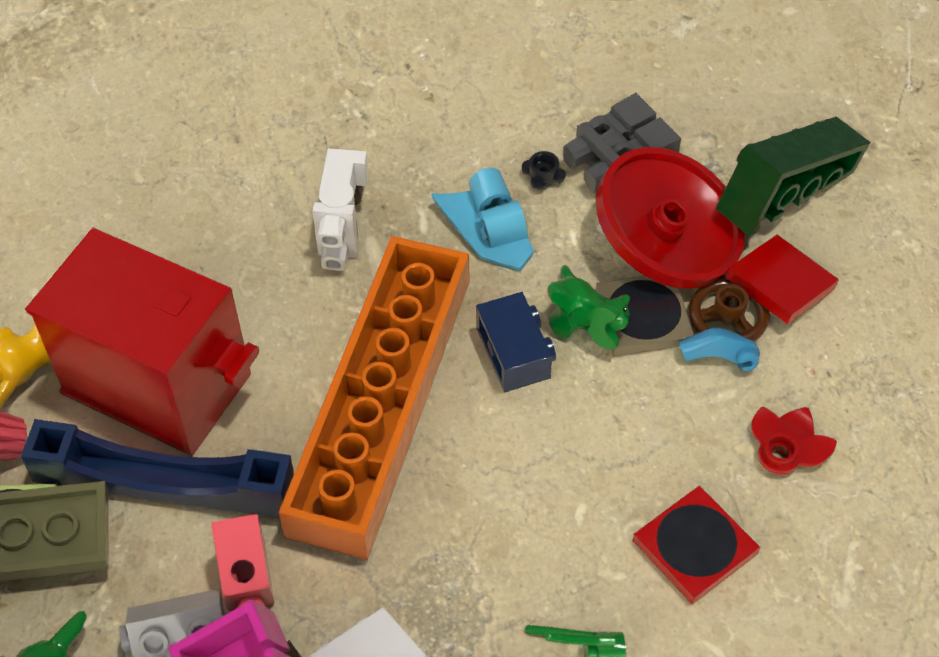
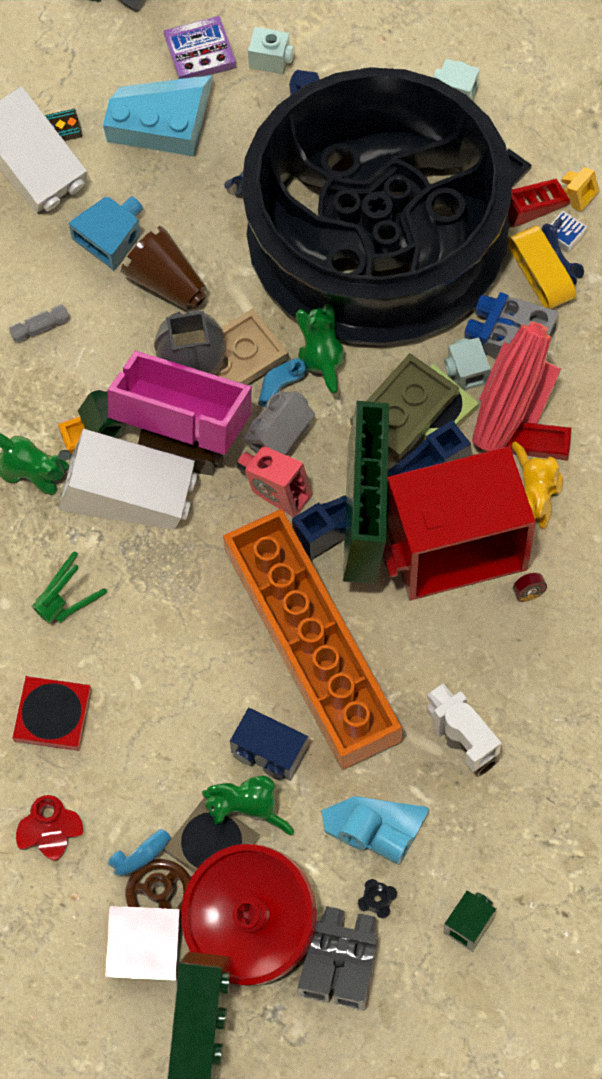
camera: 140 degrees right, 10 degrees up
none -> dark green brick [343,401,389,584]
none -> dark green brick [443,890,496,952]

